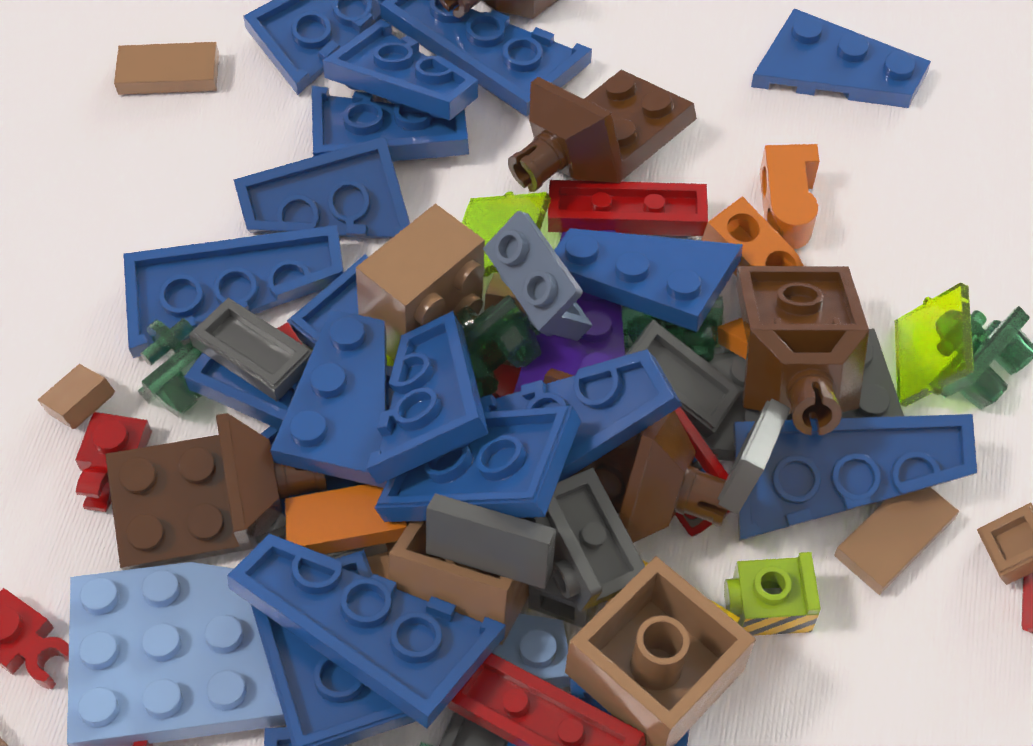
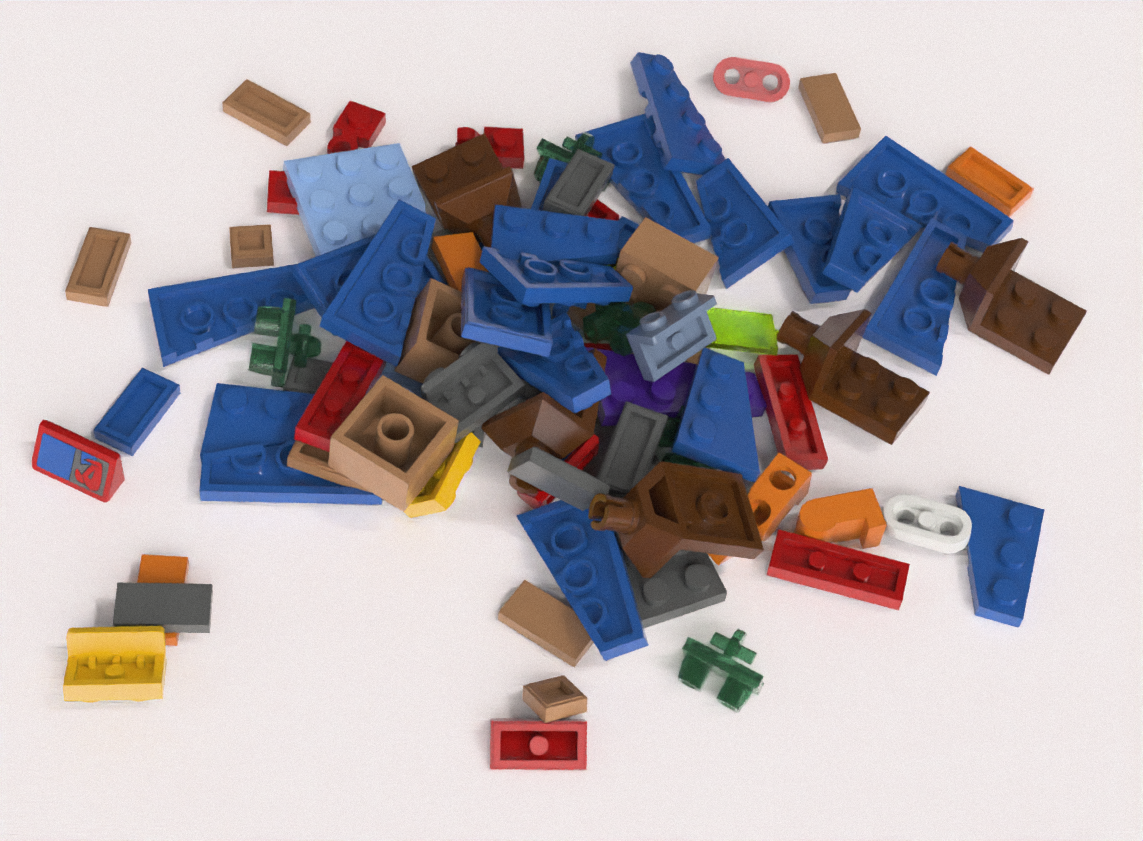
camera: 70 degrees right, 5 degrees down
medium nougat tile [37,363,116,429] -> none
dark grey tile [426,493,556,589] -> none
lime brick [724,552,821,636] -> none
clear neon green piece [894,282,974,407] -> none
none -> blue wing [630,52,726,175]
none -> plate [713,57,790,102]
none -> red plate [766,529,910,611]
none -> white plate [883,494,972,553]

